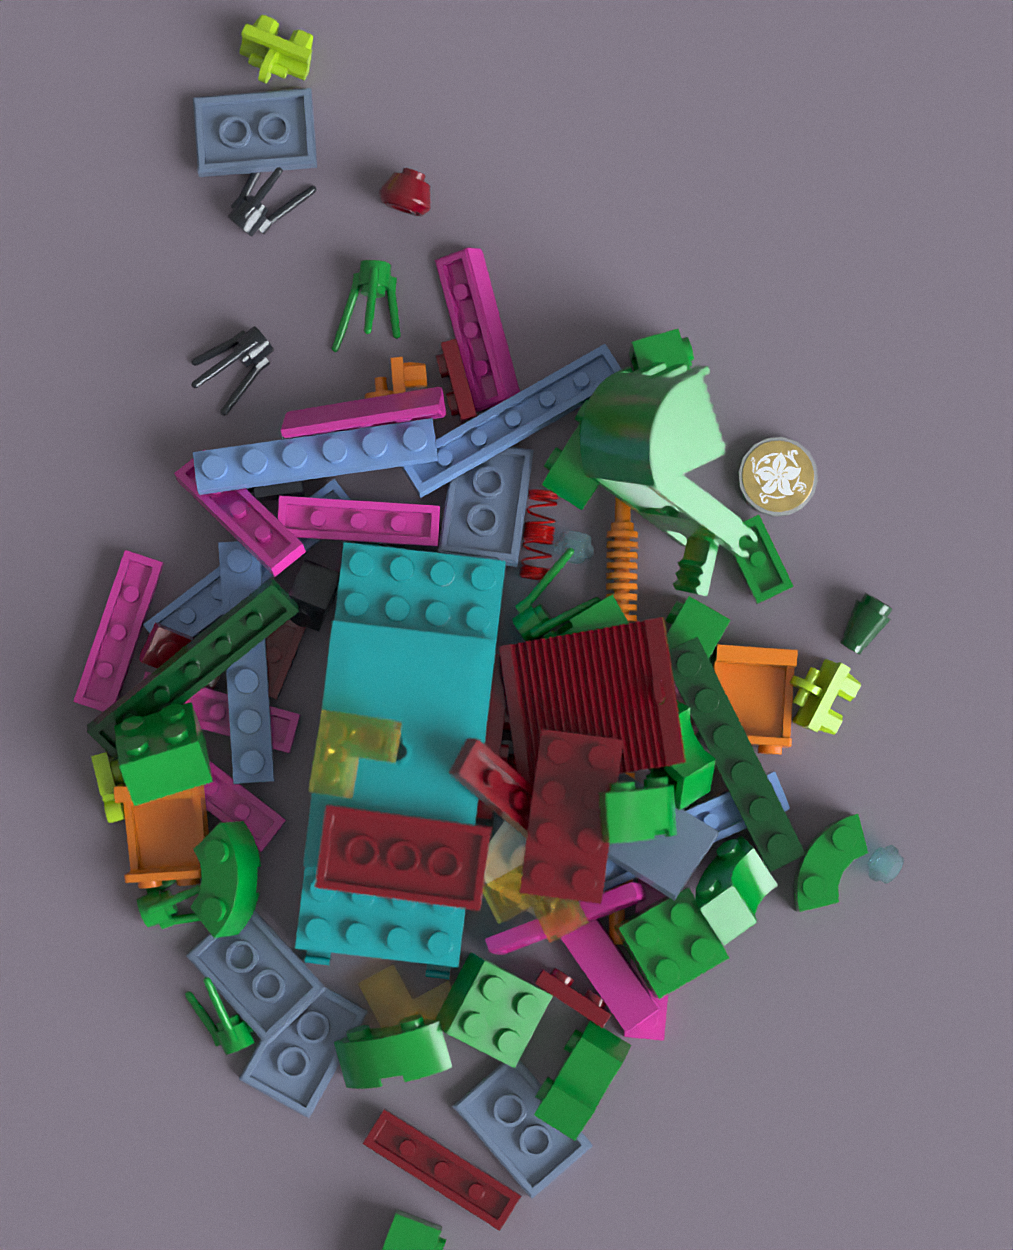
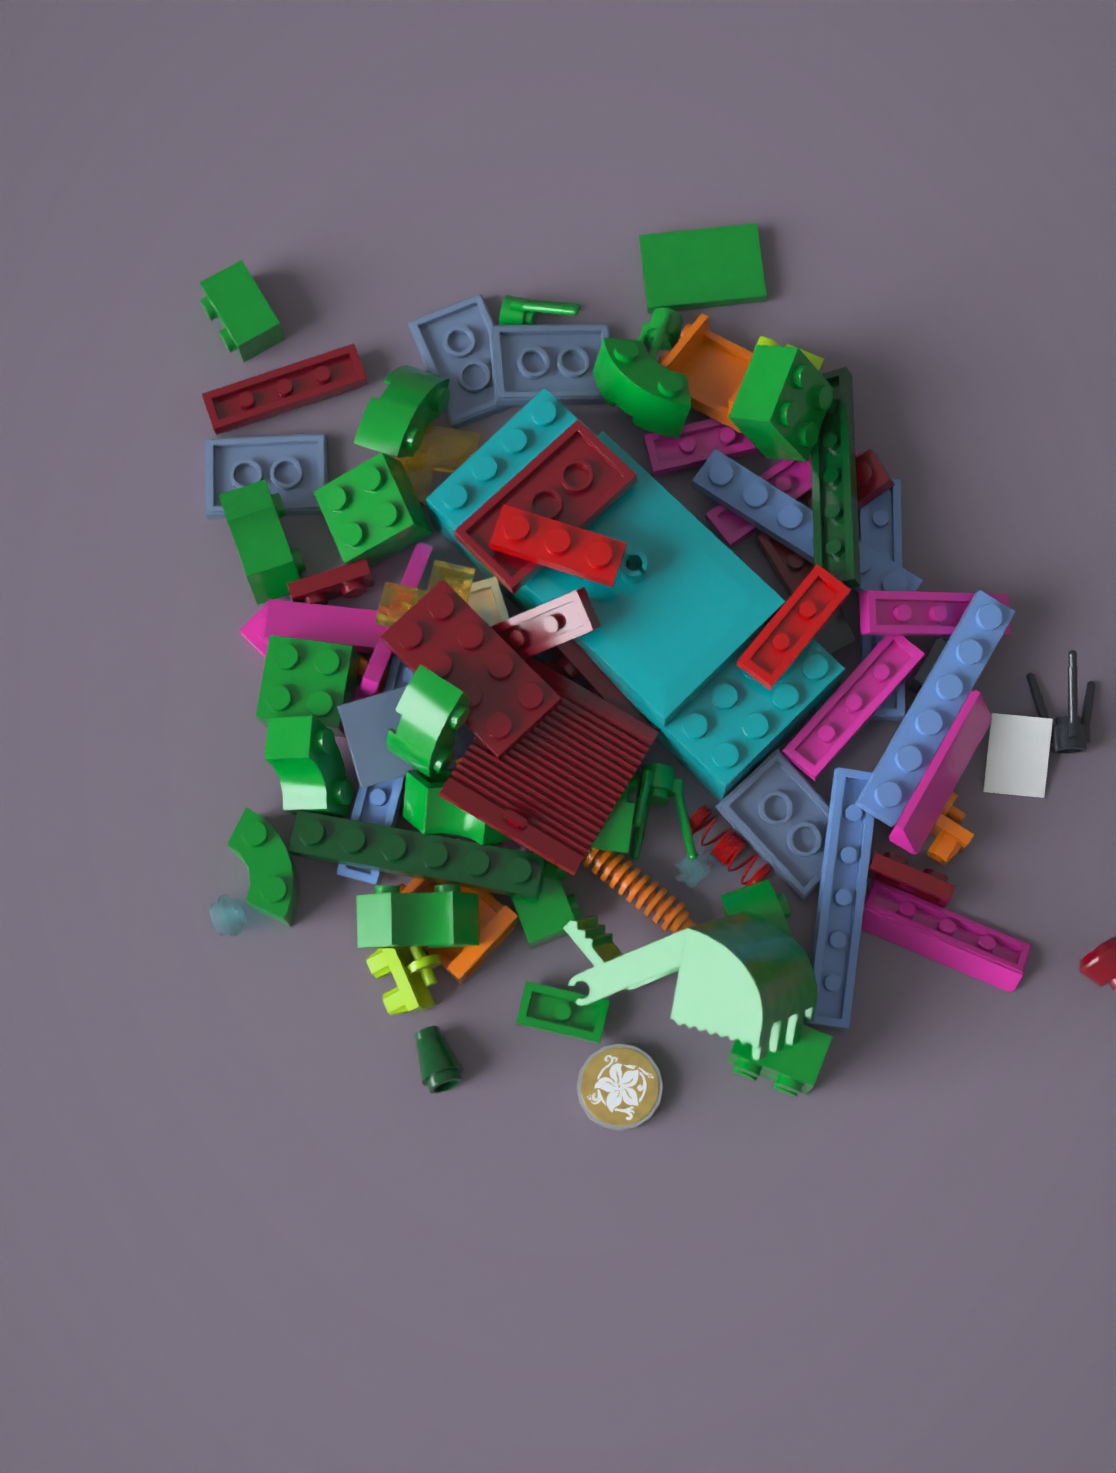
camera: 135 degrees right, 10 degrees down
dark pink plate [73,550,164,712] -> none
clear yellow plate [308,710,402,799] -> none
green plant [332,260,401,352] -> none
none -> green brick [357,884,479,949]
none -> red plate [489,504,627,588]
none -> green tile [639,223,767,314]
none -> red plate [737,564,851,691]
none -> white sticker [983,713,1053,798]

